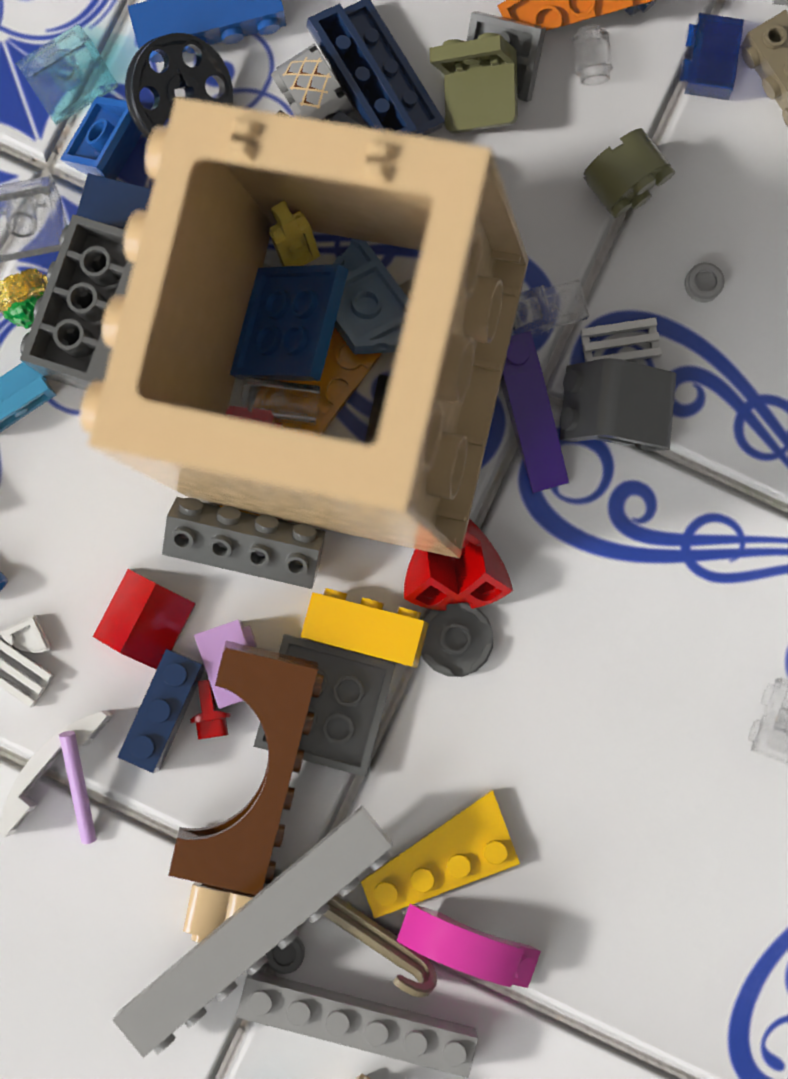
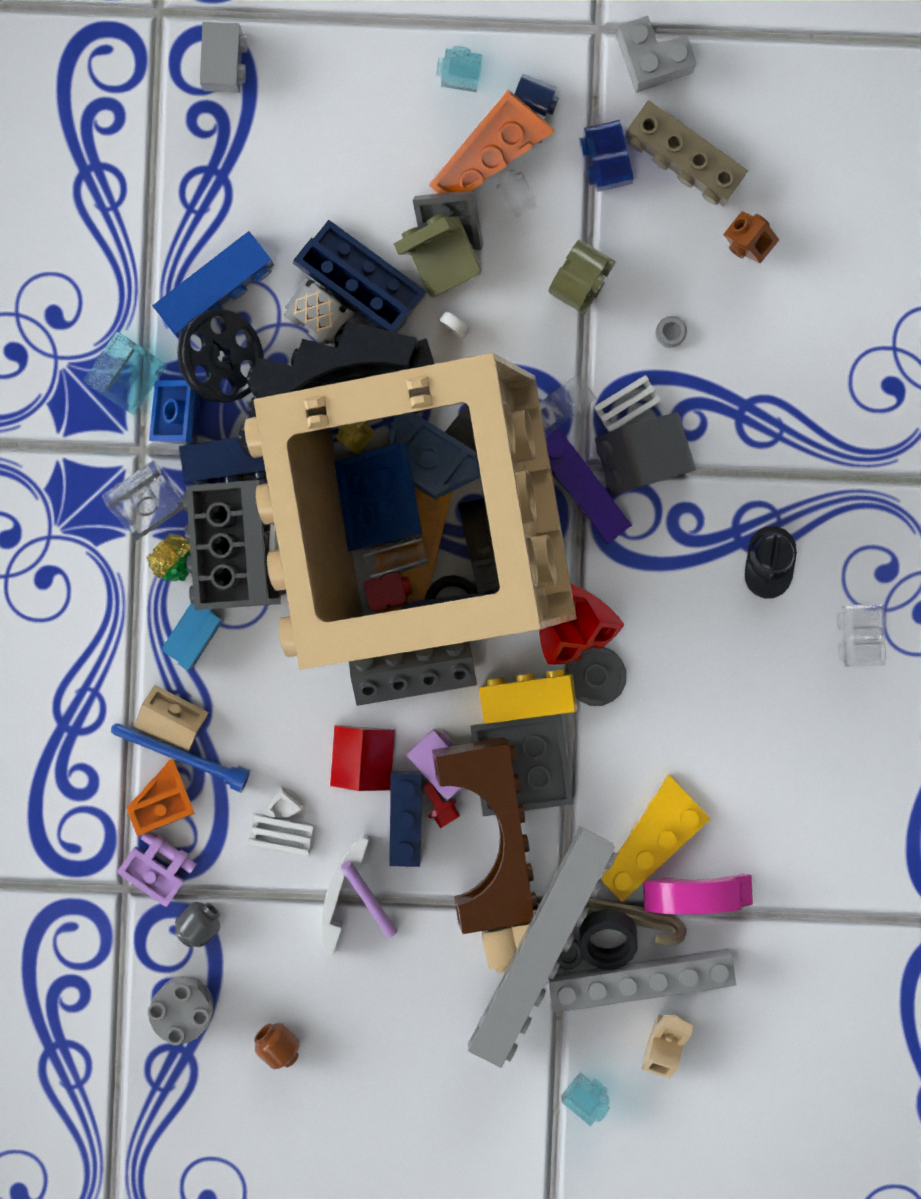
camera: 30 degrees left, 5 degrees up
none -> black tyre [579,909,637,969]
none -> black piece [745,526,797,599]

